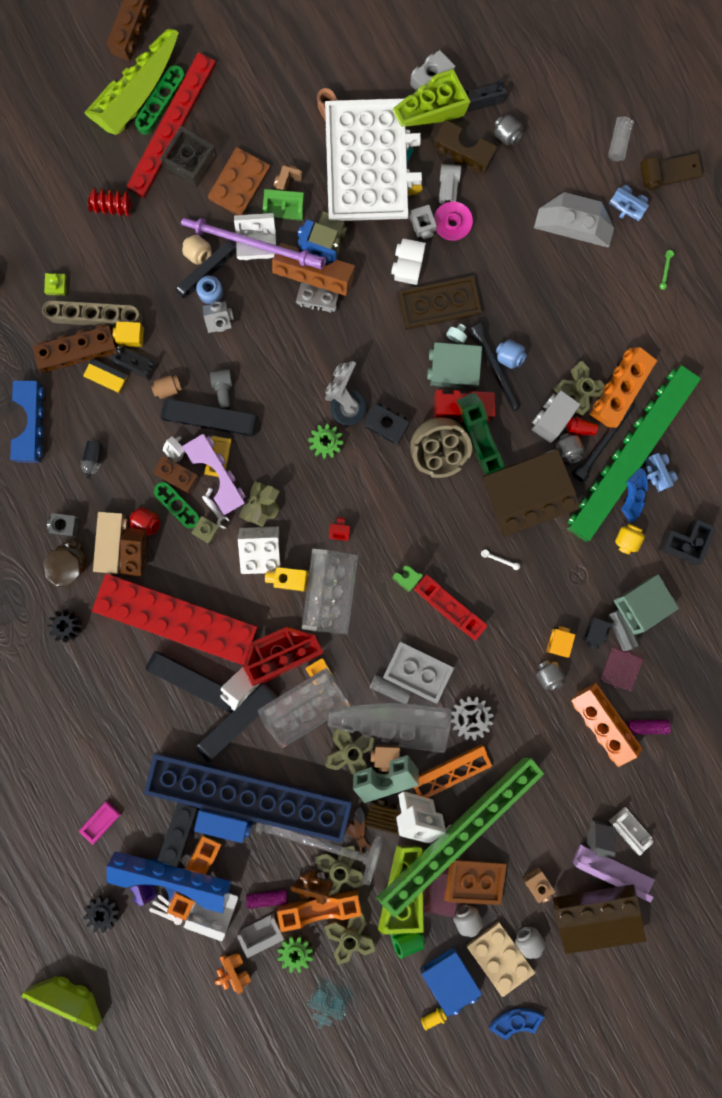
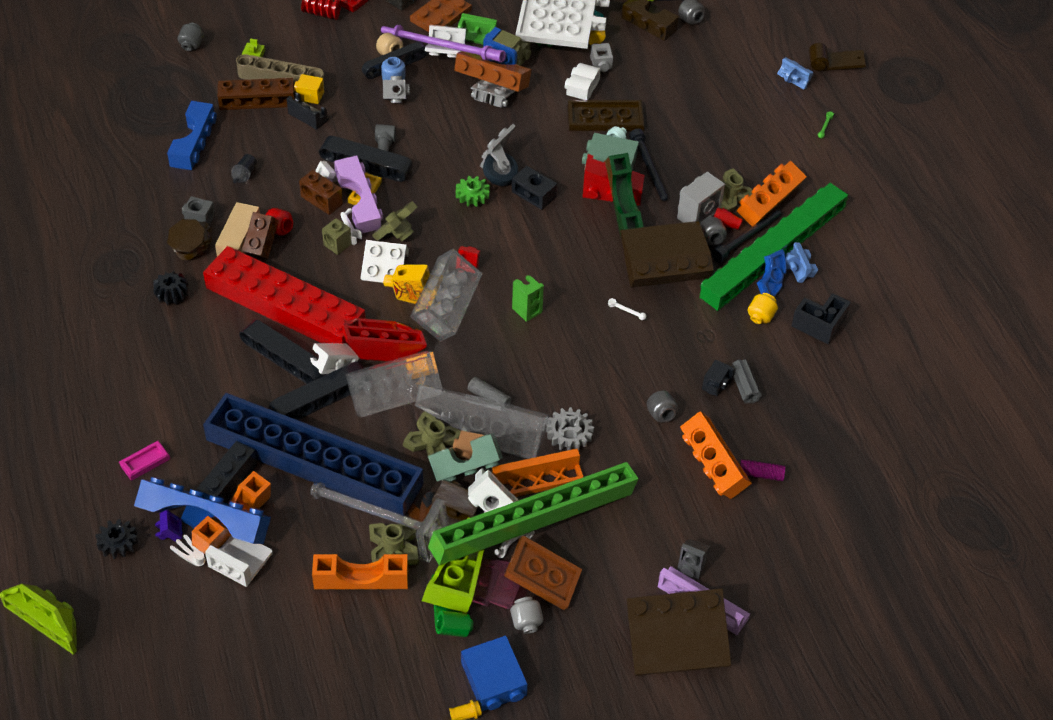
camera: 10 degrees right, 35 degrees down
yellow tile [83,359,128,394] -> none
medium nougat brick [151,375,182,399] -> none
green beam [154,482,200,529] -> none
blue brick [194,809,253,843] -> none
orange hips [214,953,251,994] -> none
light grey panel [237,912,285,958] -> none
magenta piece [246,889,288,909] -> none
medium nougat bracket [274,165,302,191] -> none
bright green gear [278,935,313,973] -> none
reddish brown hips [291,870,333,904] -> none
clear light blue hips [307,990,345,1029] -> none
olive plant [325,912,375,965] -> none
light grey plate [383,642,454,704] -> none
dark tan cylinder [410,417,472,478] -> none
red slope [414,574,488,641] -> none
dark pink dish [434,202,473,241] -> none
light grey piece [439,164,461,204] -> none
tan plate [466,921,535,997] -> none
medium blue head [496,339,527,369] -> none
light grey head [515,927,546,959] -> none
medium nougat brick [522,867,555,903] -> none
light grey wedge [534,192,614,248] -> none
light orange brick [546,626,575,658] -> none
clear pink piece [600,648,643,692] -> none
clear axle [608,116,634,162] -> none
white hinge [609,807,654,856] -> none
sand green brick [614,574,679,635] -> none

